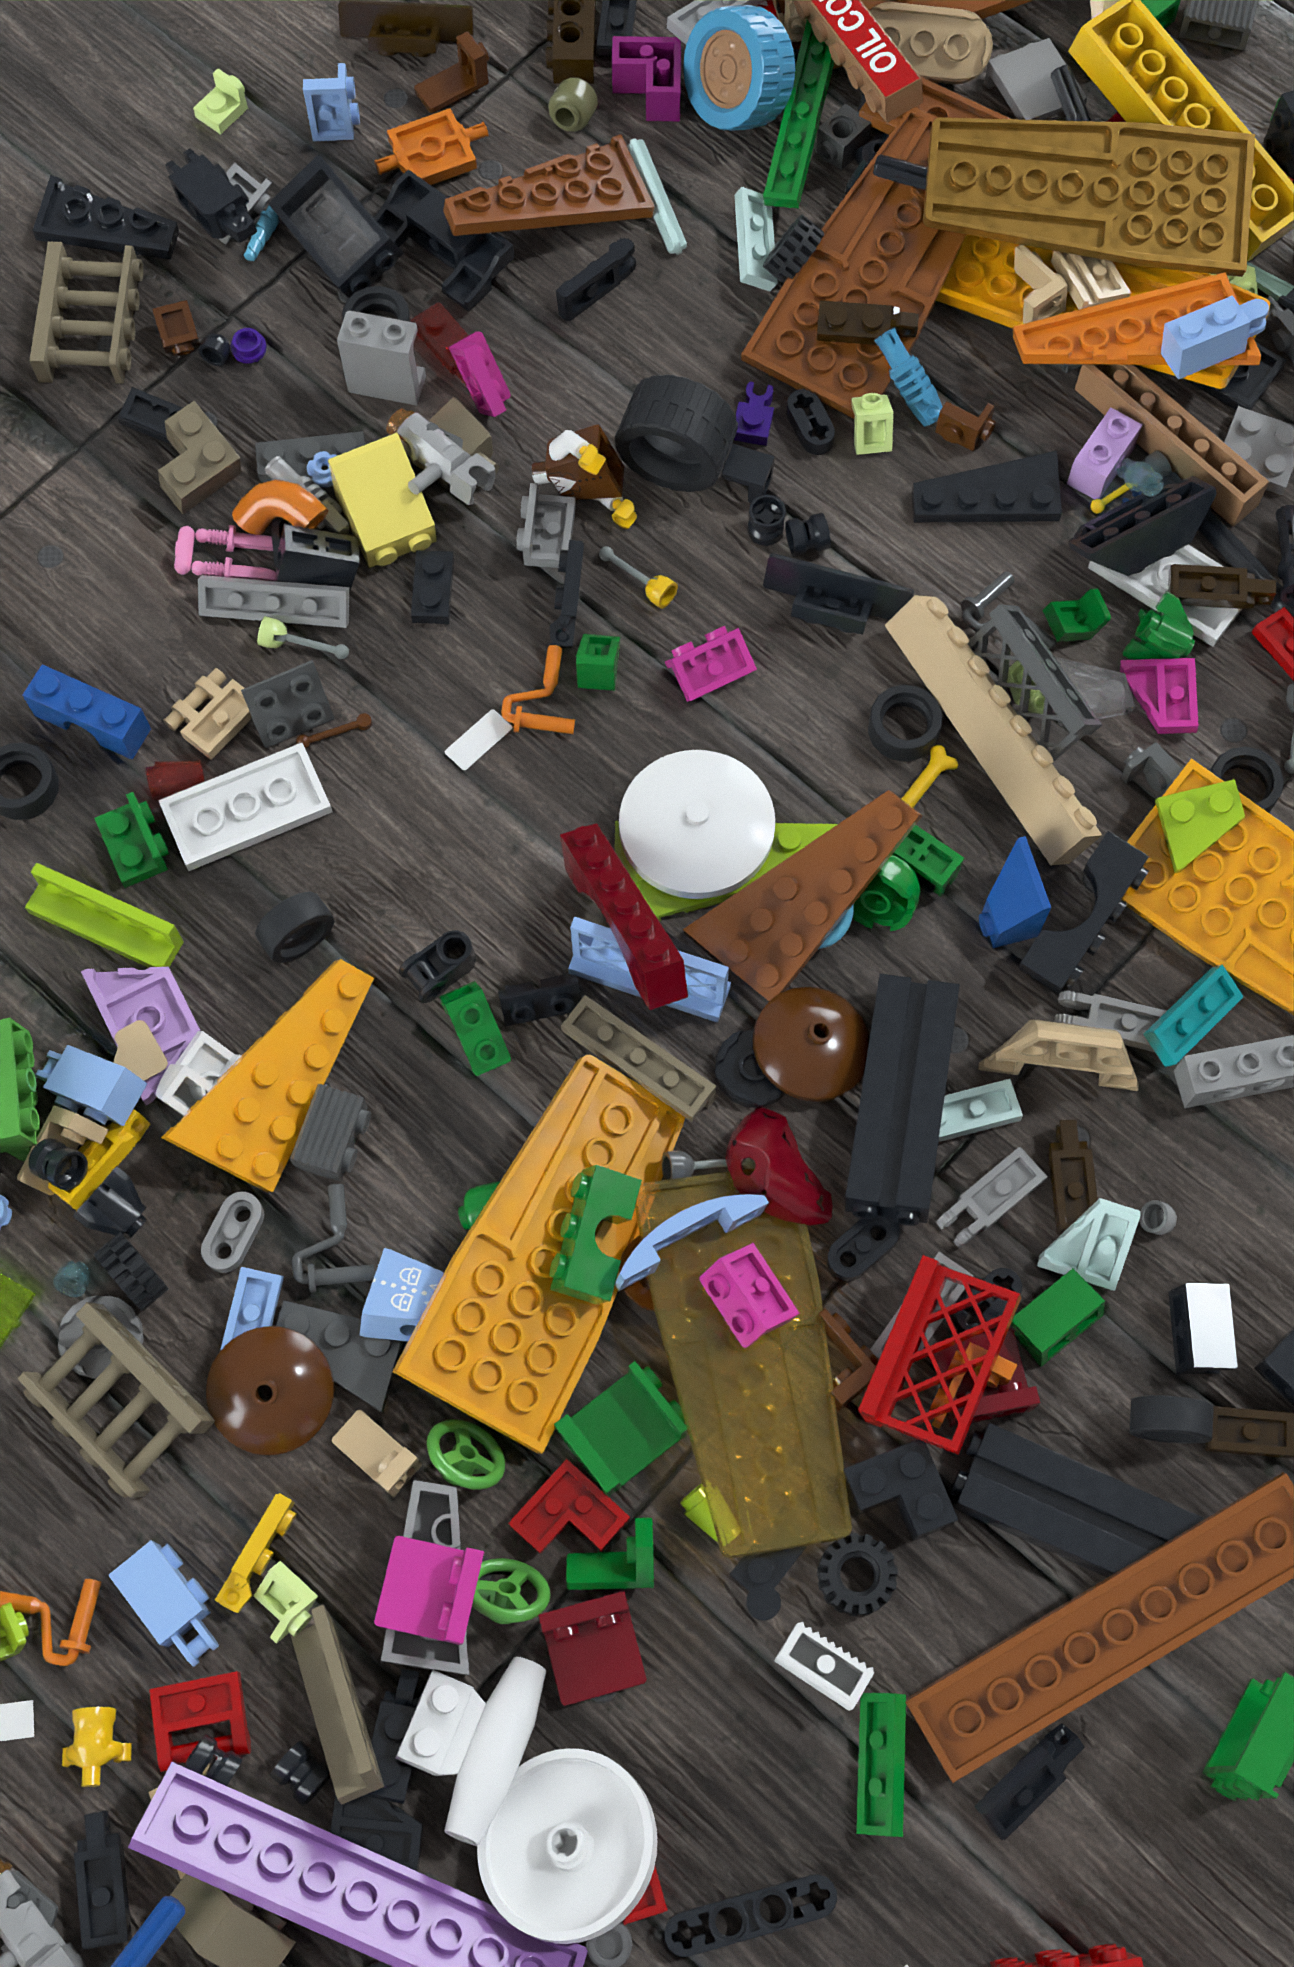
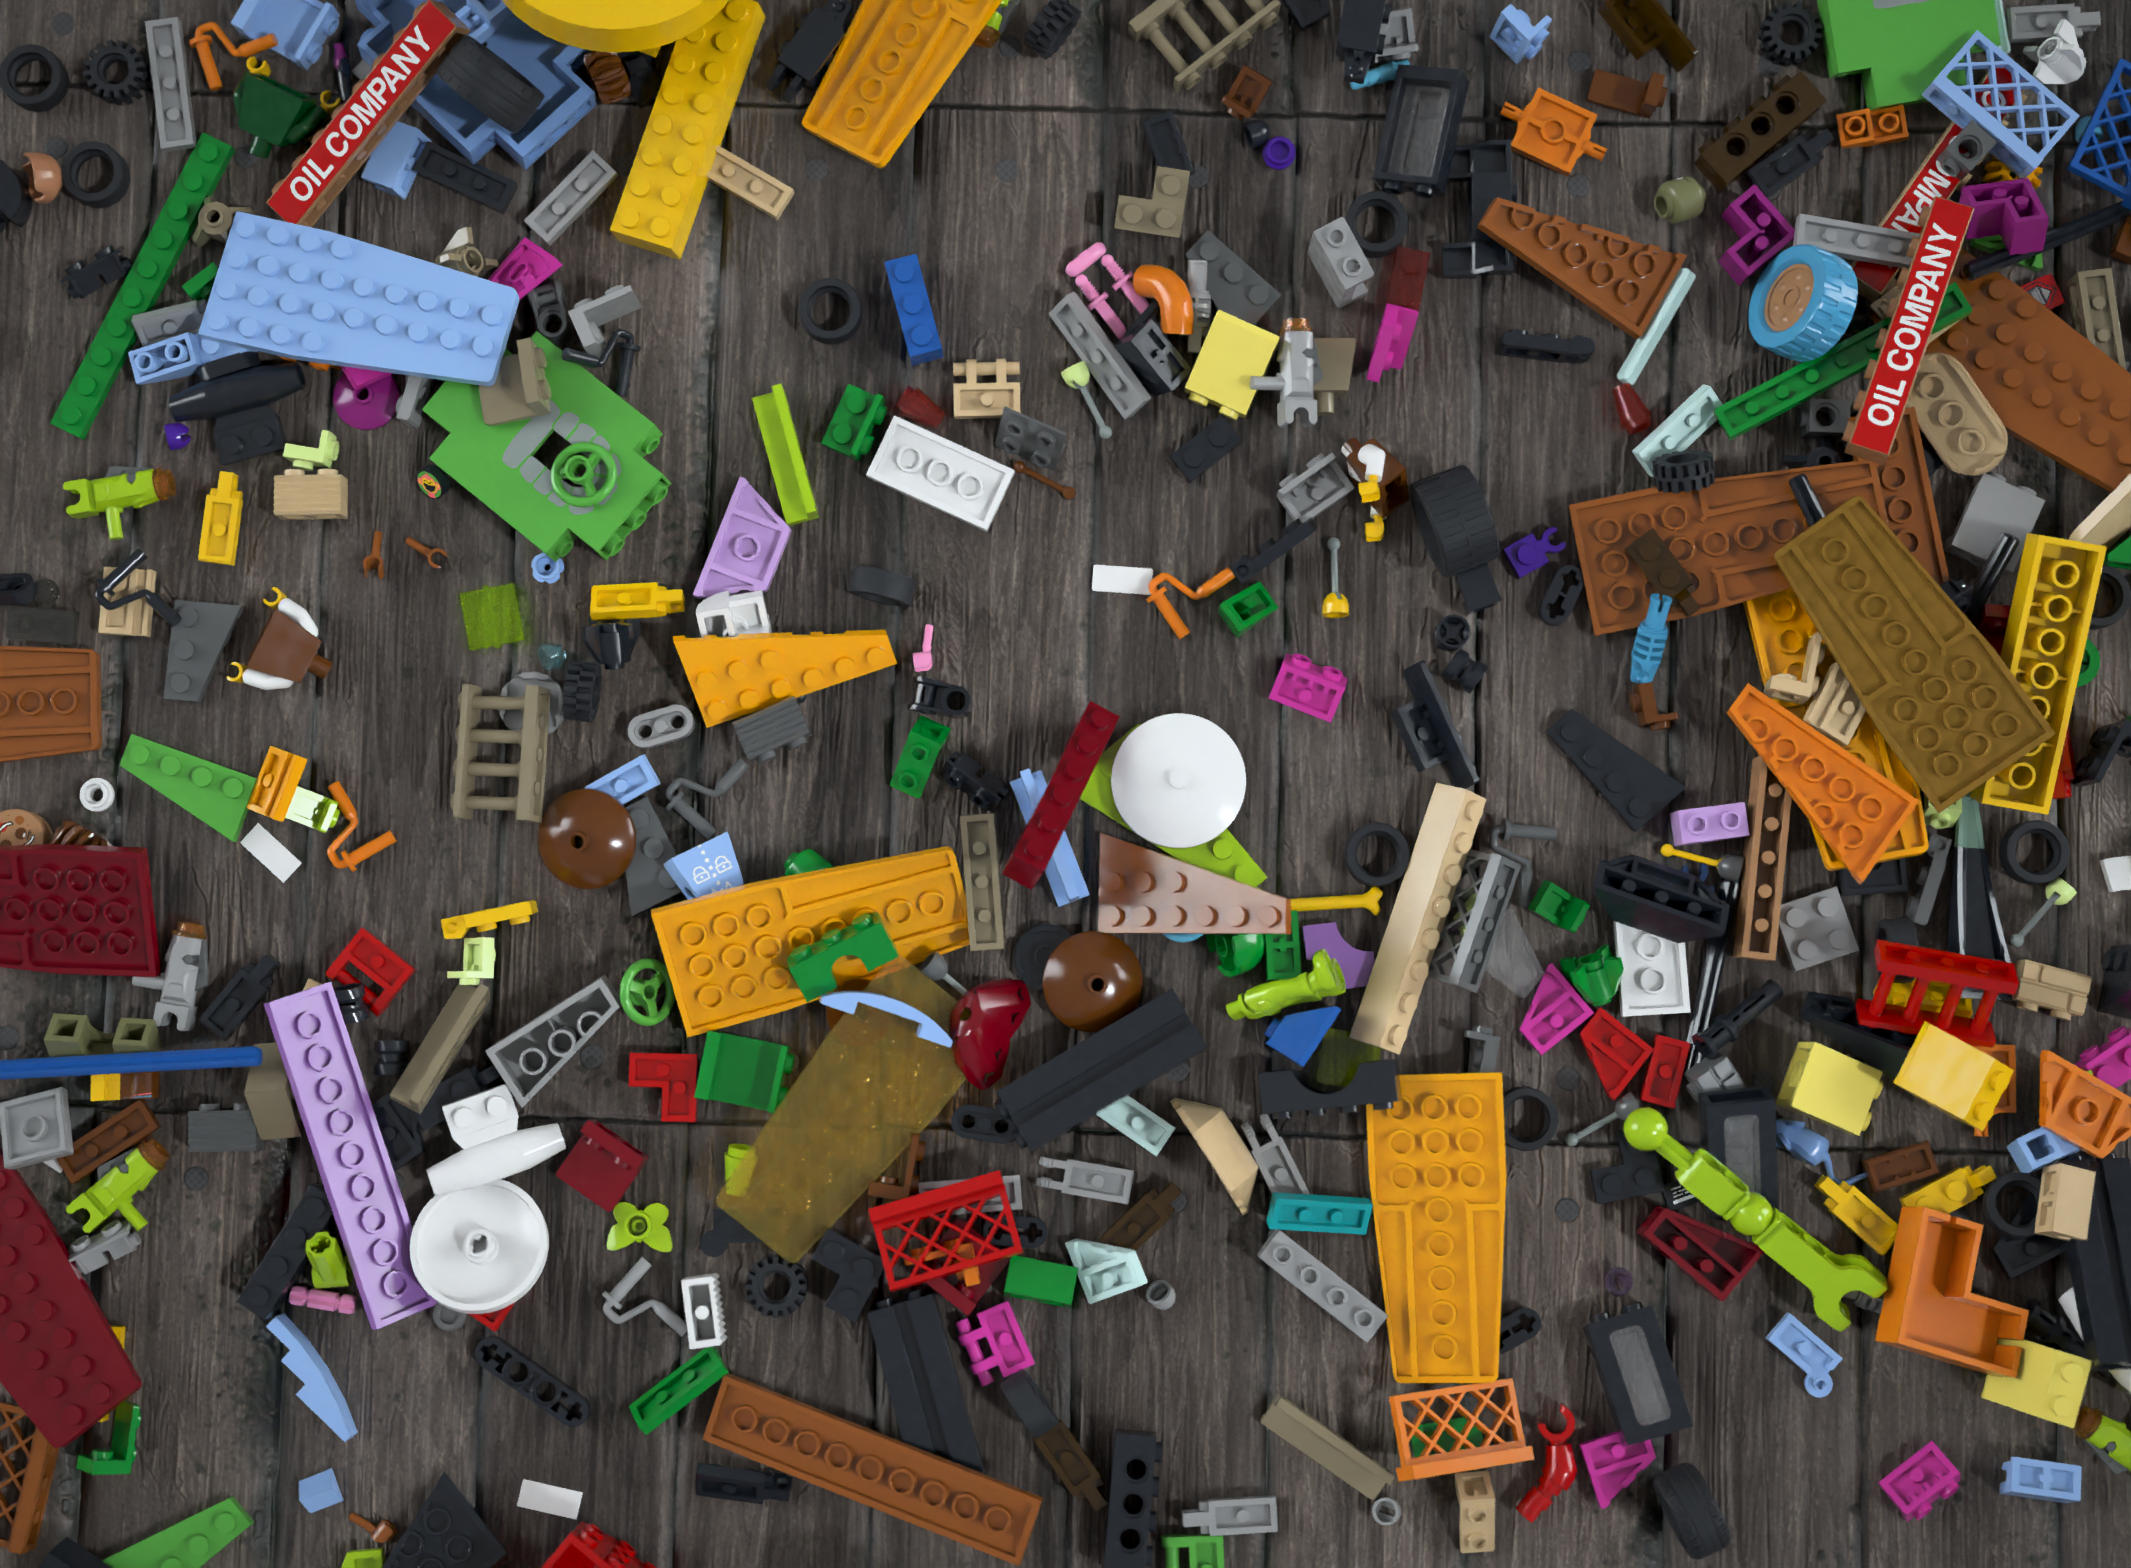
camera: 50 degrees right, 15 degrees up
tan bracket [17,1106,108,1196] -> none
black wheel [29,1138,88,1191] -> none
light blue brick [35,1045,147,1126] -> none
yellow piece [62,1707,132,1787] -> none
light blue brick [109,1540,219,1667] -> none
tan sticker [113,1020,168,1081] -> none
light blue plate [307,451,337,487] -> none
tan bracket [332,1410,422,1498] -> none
dark pink bracket [374,1536,484,1645] -> none
bright green piece [472,1558,550,1624] -> none
green bracket [566,1518,654,1590] -> none
dark pink bracket [699,1243,800,1348] -> none
yellowish green bracket [852,393,893,455] -> none
clear light blue axle [1117,458,1164,497] -> none
lime wing [1155,779,1245,873] -> none
light blue brick [1161,295,1269,380] -> none
dark brown hinge [1168,564,1276,609] -> none
hinge [1168,1283,1238,1375] -> none
none -> light grey piece [602,1257,687,1337]
none -> lime animal [607,1202,673,1252]
none -> bright pink hand [913,624,934,672]
none -> dark pink plate [955,1300,1035,1386]
none -> lime piece [1226,948,1346,1021]
none -> medium lavender tile [1302,922,1375,989]
none -> clear neon green piece [1316,1028,1381,1087]
none -> red wing [1578,1007,1654,1101]
none -> clear red cone [1612,383,1652,435]

